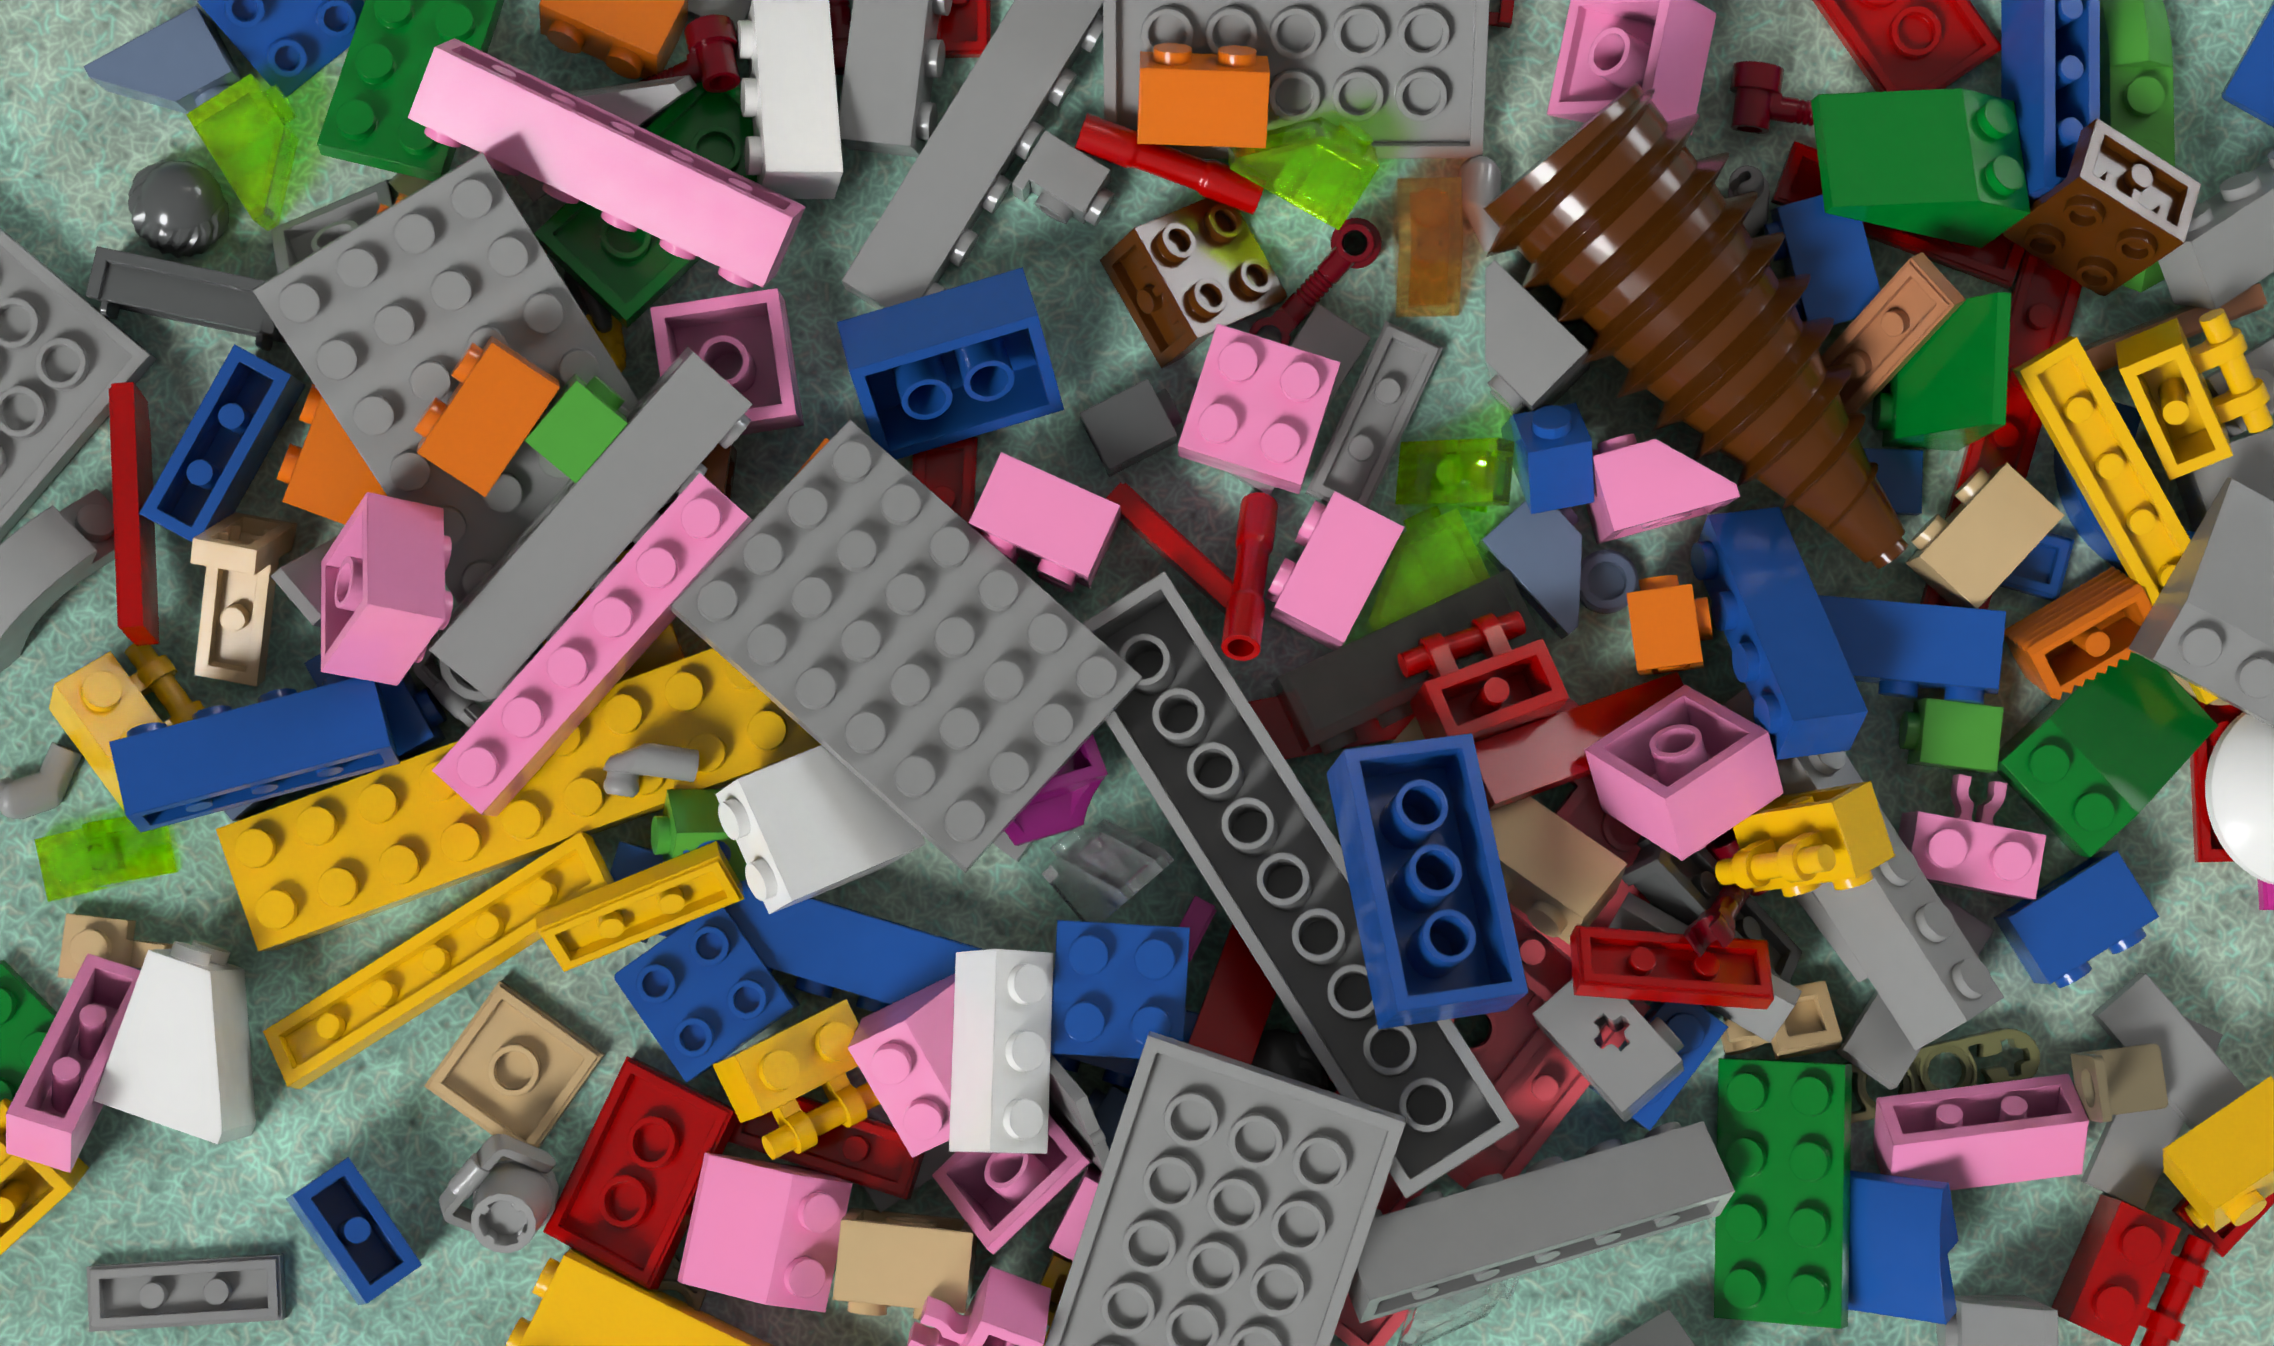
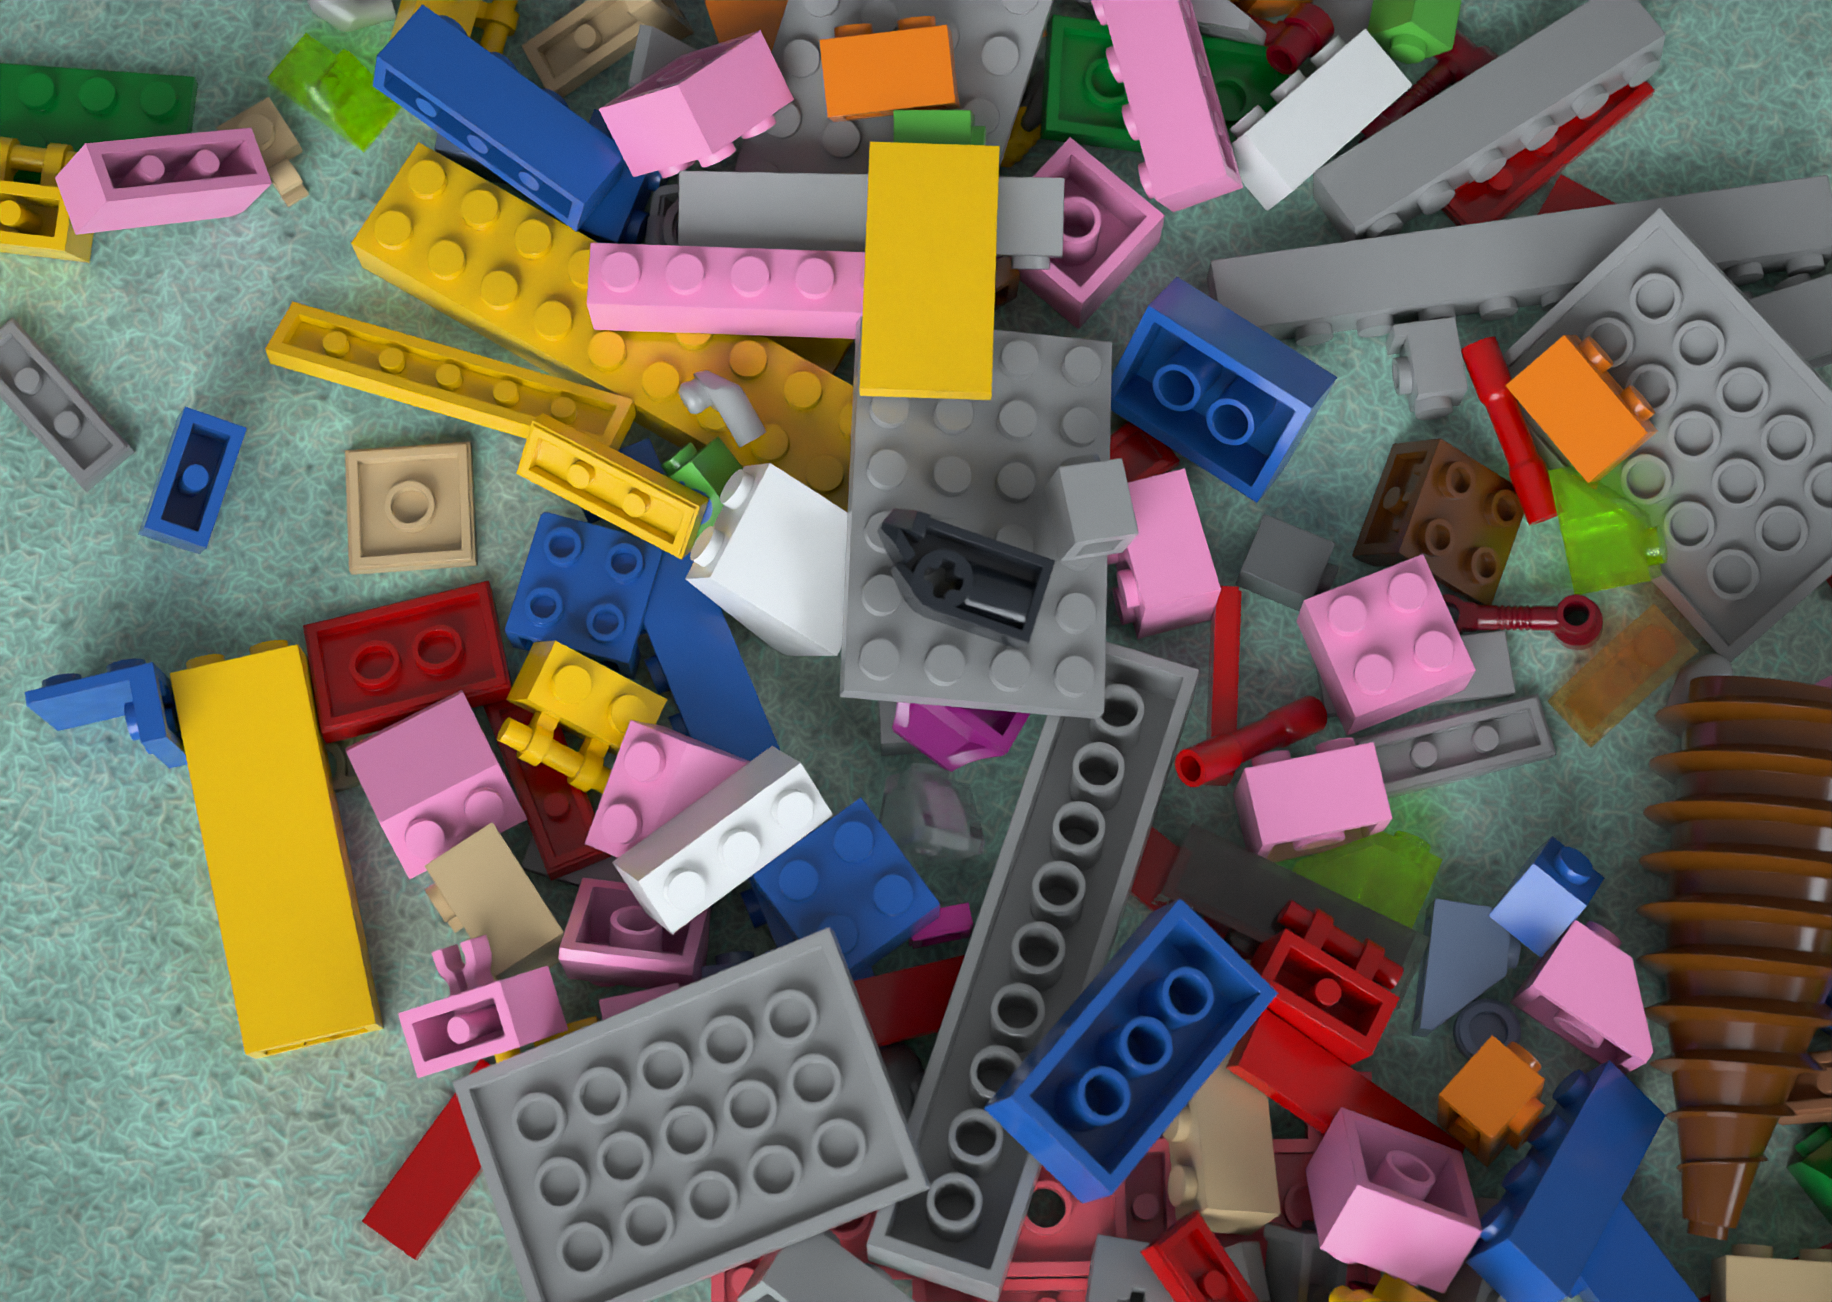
camera: 50 degrees right, 10 degrees down
white slope [94,940,256,1144] -> none
light grey piece [439,1134,559,1253] -> none
light grey piece [1049,1053,1109,1172] -> none
clear neon green slope [1395,437,1515,513] -> none
light grey slope [1485,260,1590,415] -> none
blue tile [1864,448,1923,515] -> none
none -> yellow tile [859,142,1000,400]
none -> black piece [877,508,1056,649]
none -> light grey brick [1044,454,1139,562]

